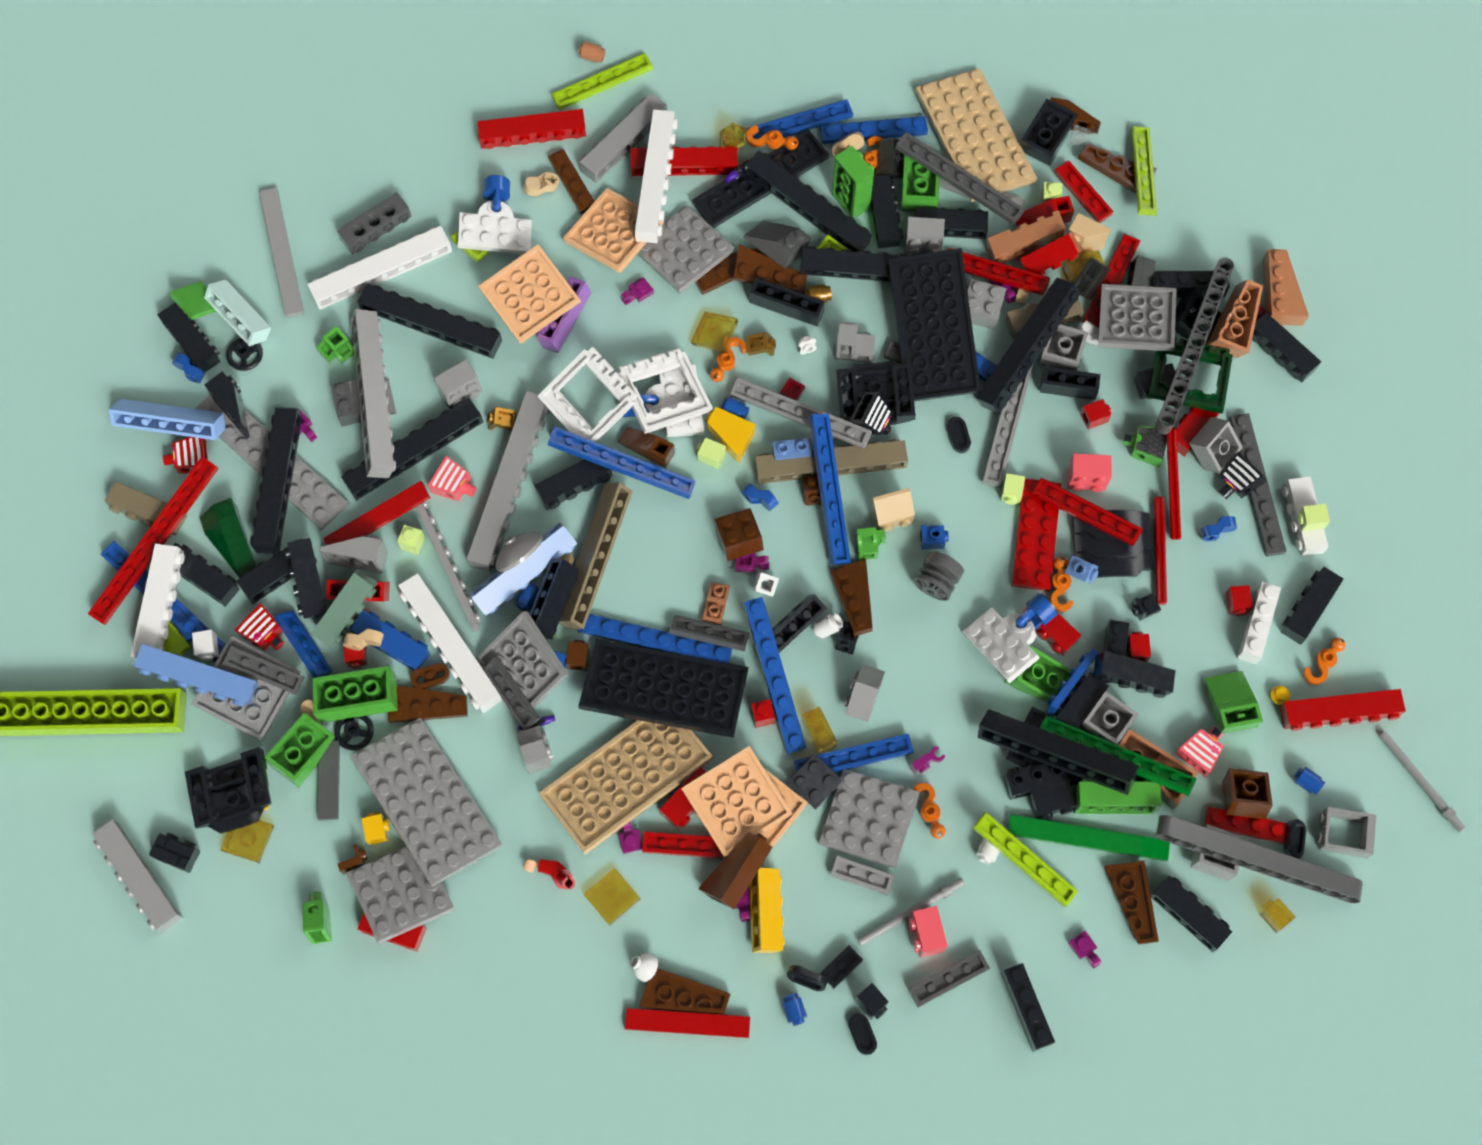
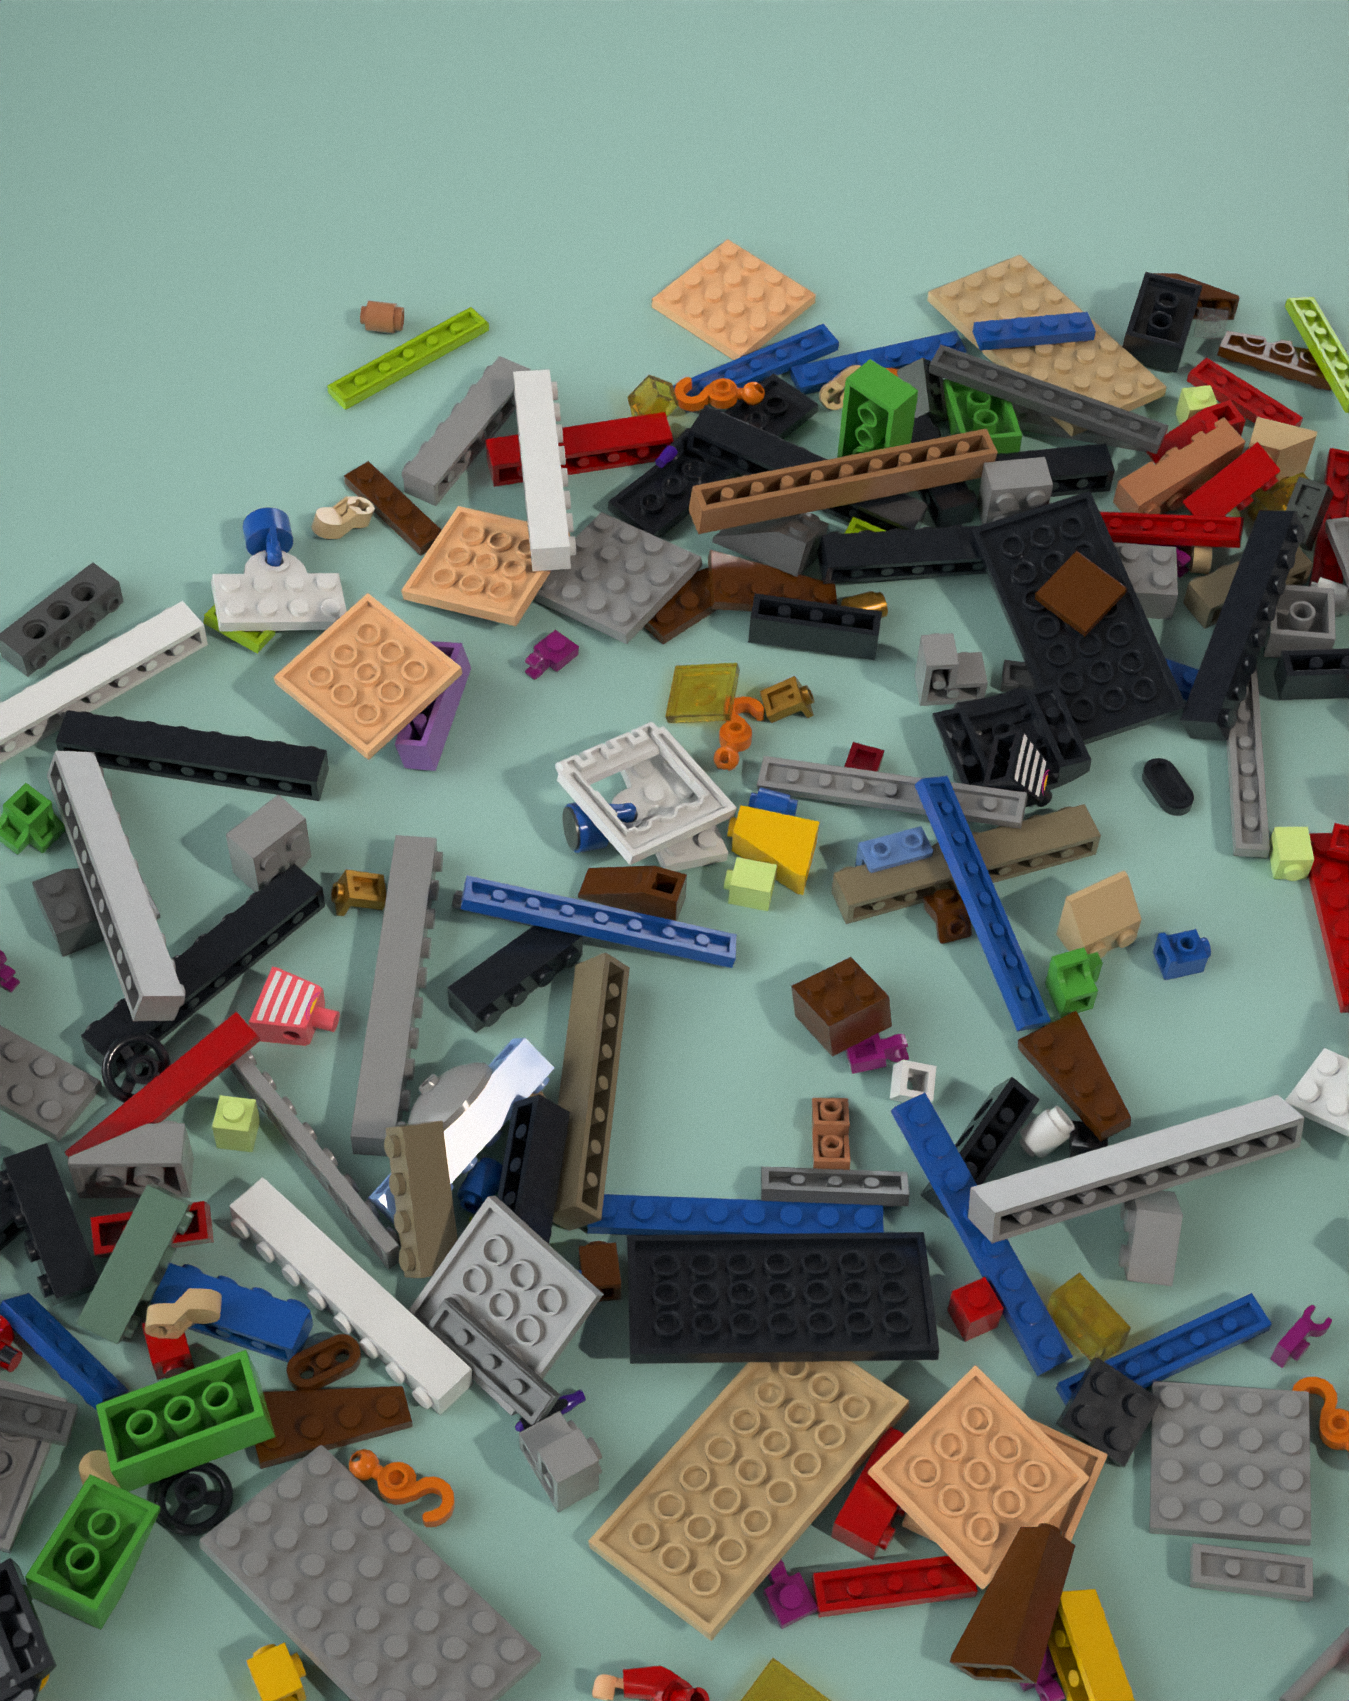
camera: 15 degrees left, 15 degrees down
dark grey tile [318,741,340,821] -> none
red brick [477,109,587,149] -> none
white hinge [538,347,638,442] -> none
blue piece [741,483,779,511] -> none
white plate [798,336,817,354] -> none
dark grey wheel [913,551,965,601] -> none
none -> black piece [101,1032,171,1103]
none -> orange piece [348,1449,455,1527]
none -> dark tan brick [384,1121,458,1278]
none -> light nougat plate [652,239,816,360]
none -> medium nougat brick [689,429,998,534]
none -> light grey brick [968,1095,1305,1243]
none -> blue plate [972,312,1096,351]
none -> reddish brown tile [1035,551,1127,637]

